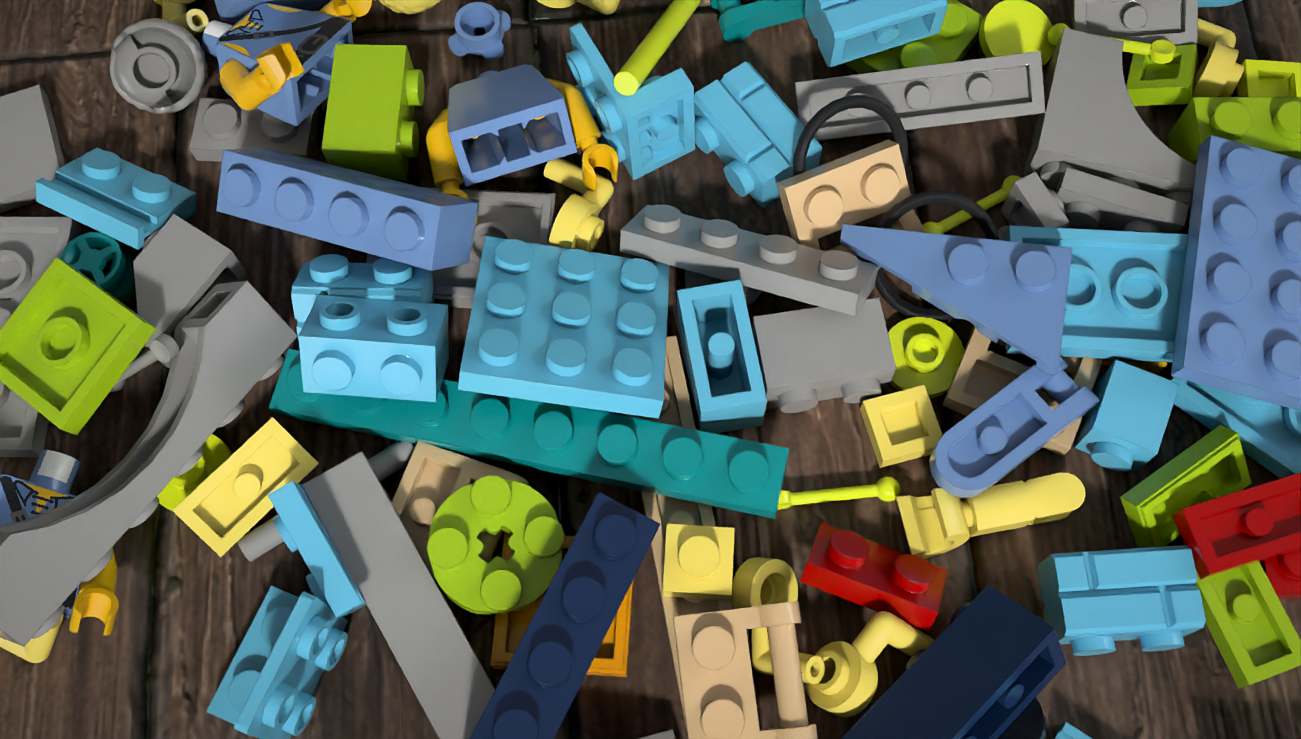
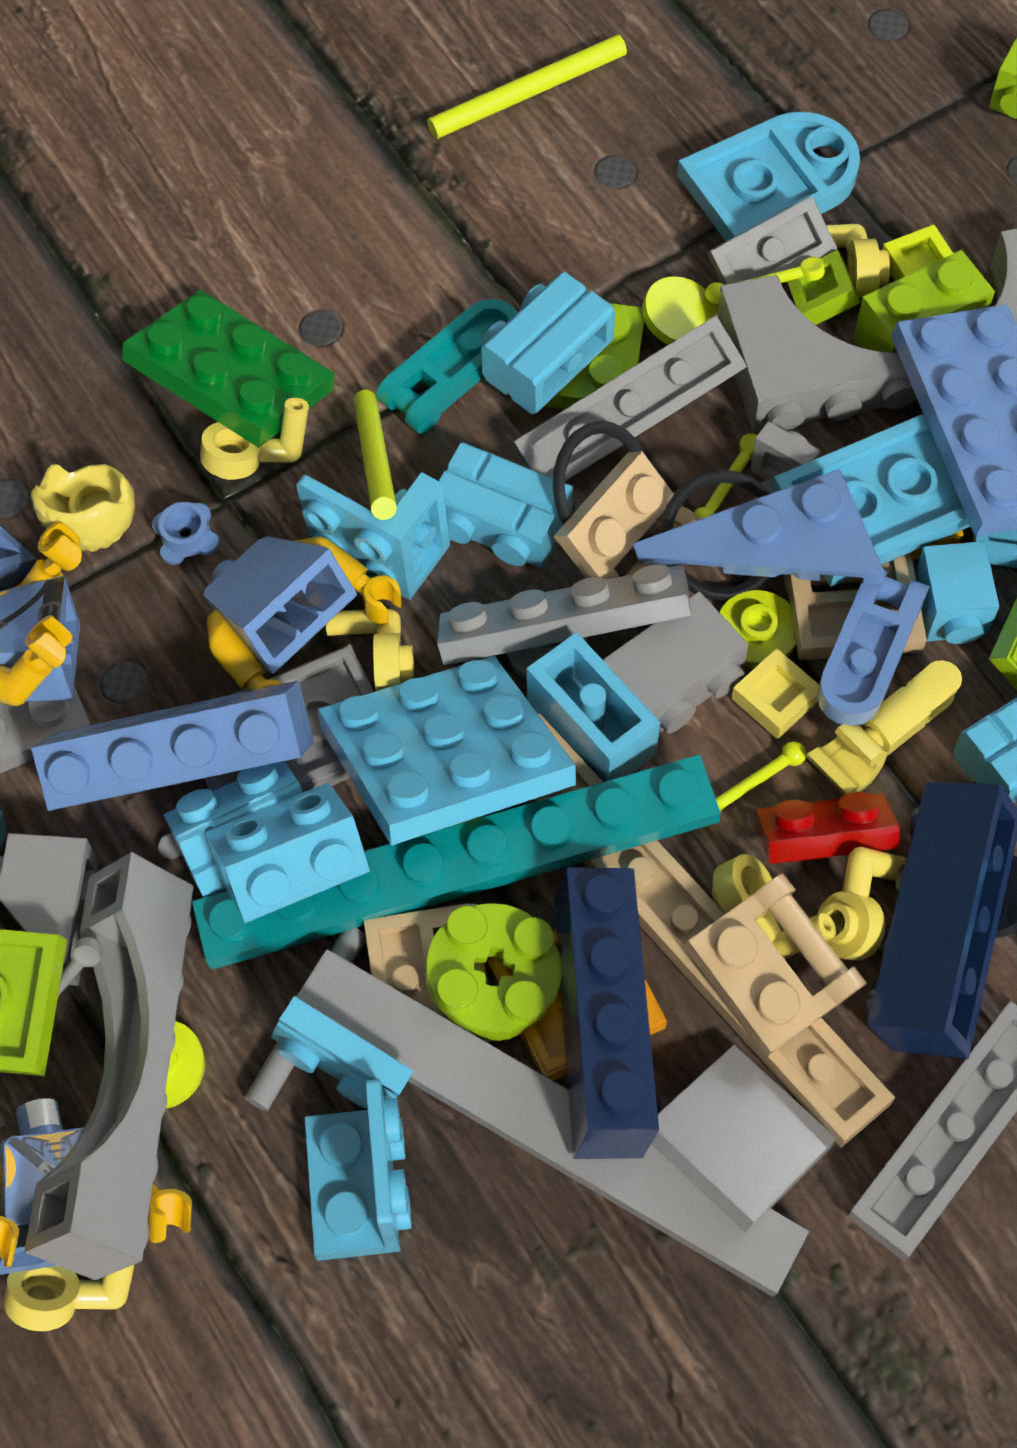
camera: 30 degrees left, 5 degrees down
light yellow plate [172,417,319,557] -> none
lime brick [321,44,425,180] -> none
light yellow plate [662,524,735,601] -> none
light grey plate [1054,167,1190,234] -> none

